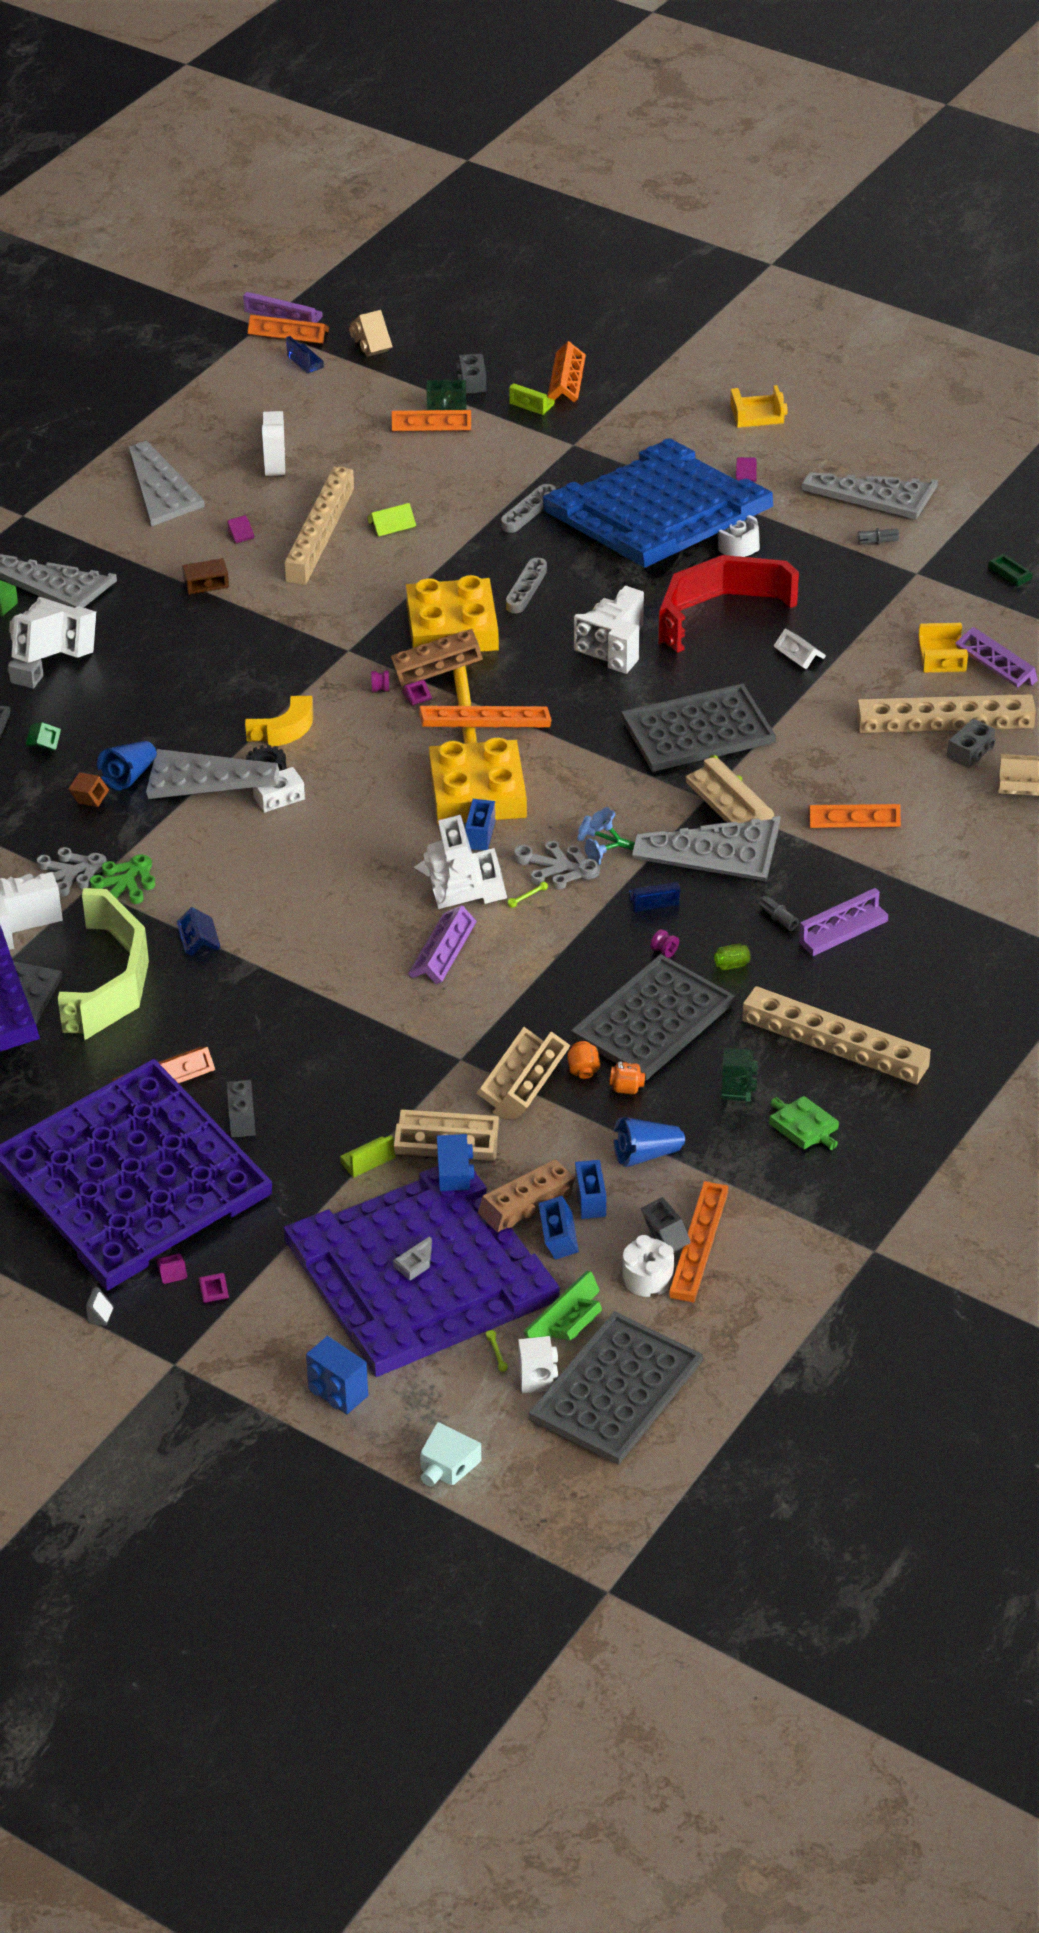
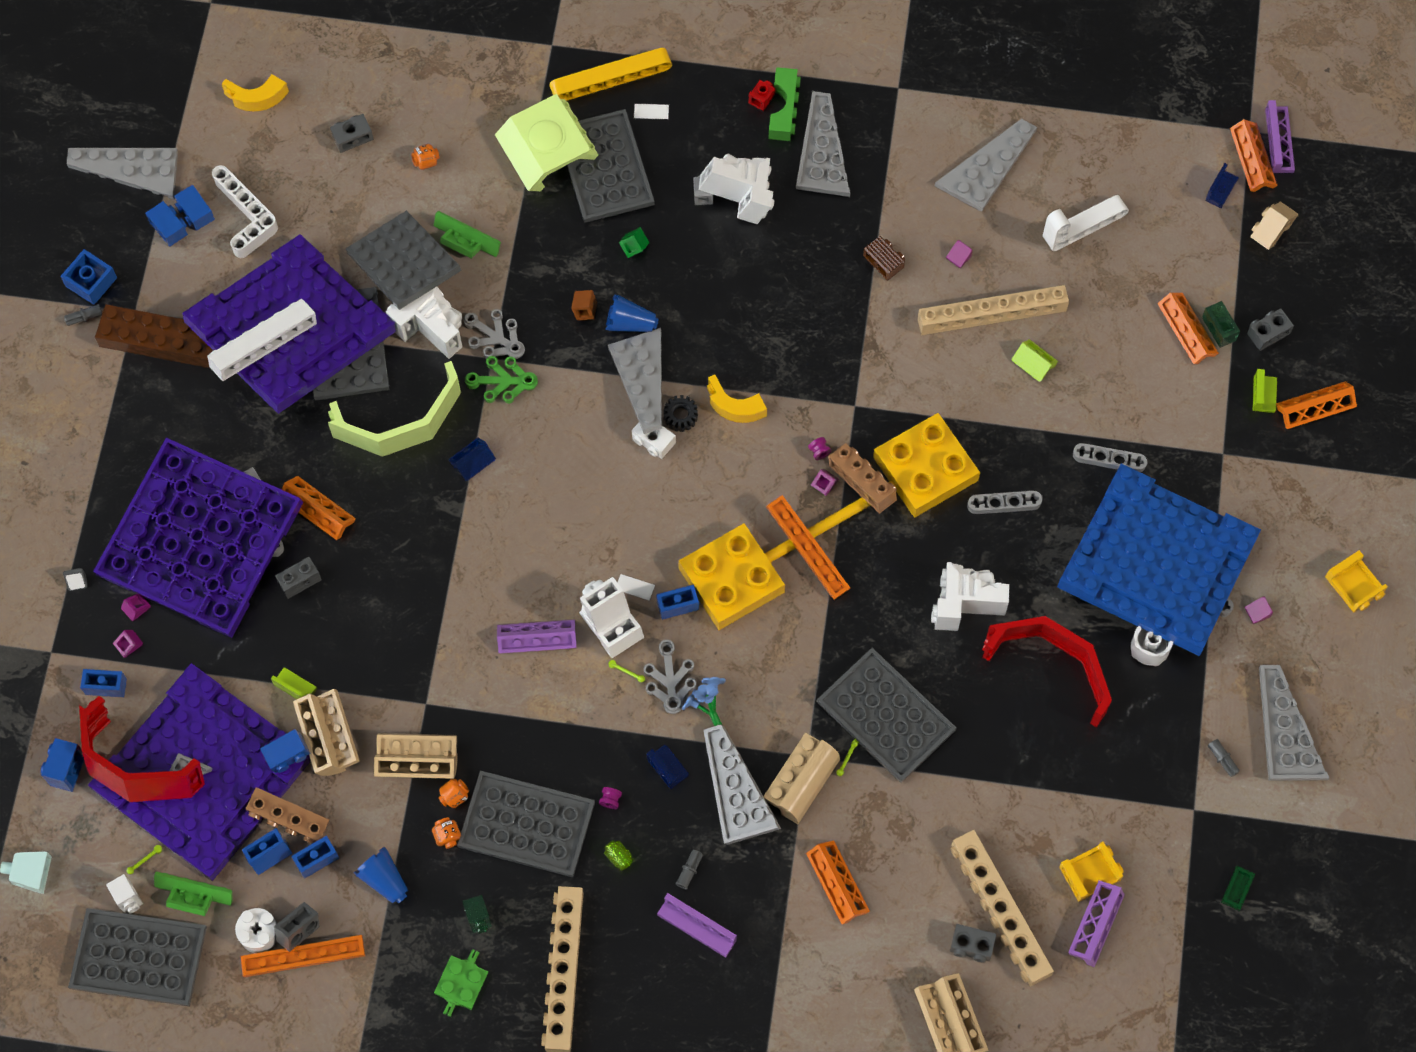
camera: 65 degrees right, 25 degrees up
white panel [774,628,826,669] -> none
none -> red panel [79,696,205,802]
none -> blue brick [80,669,127,697]

